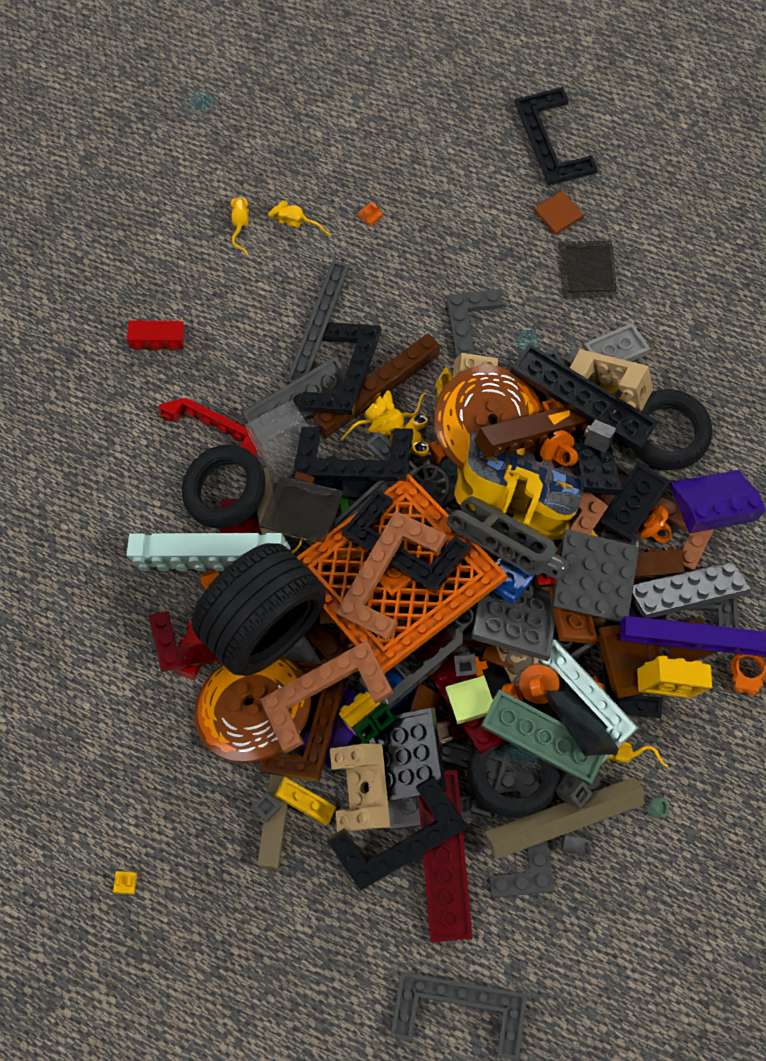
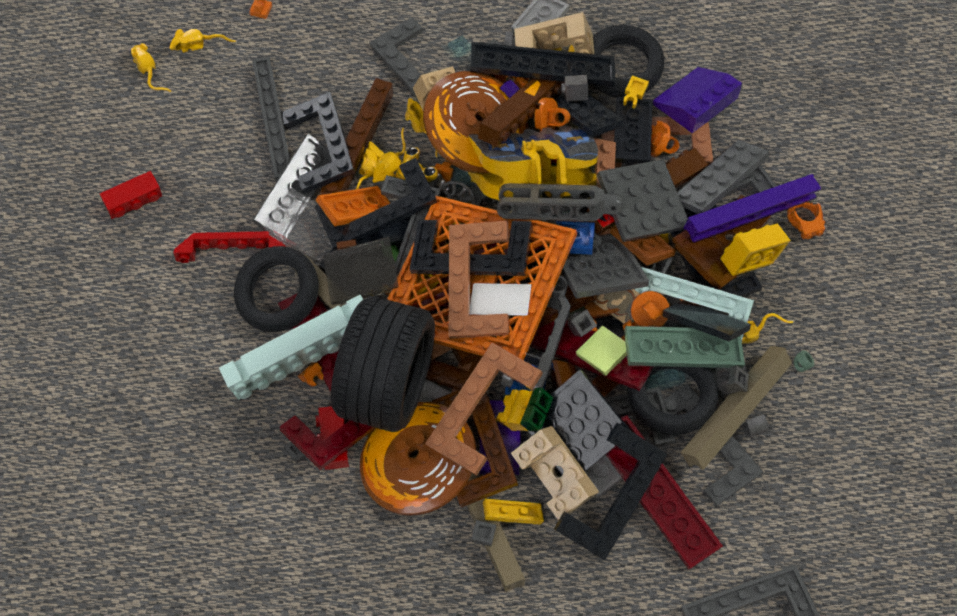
camera: 30 degrees left, 5 degrees down
none -> orange tile [316,186,390,226]
none -> white sticker [470,283,531,316]
none -> dark purple tile [500,79,520,98]
none -> yellow plate [623,76,649,108]

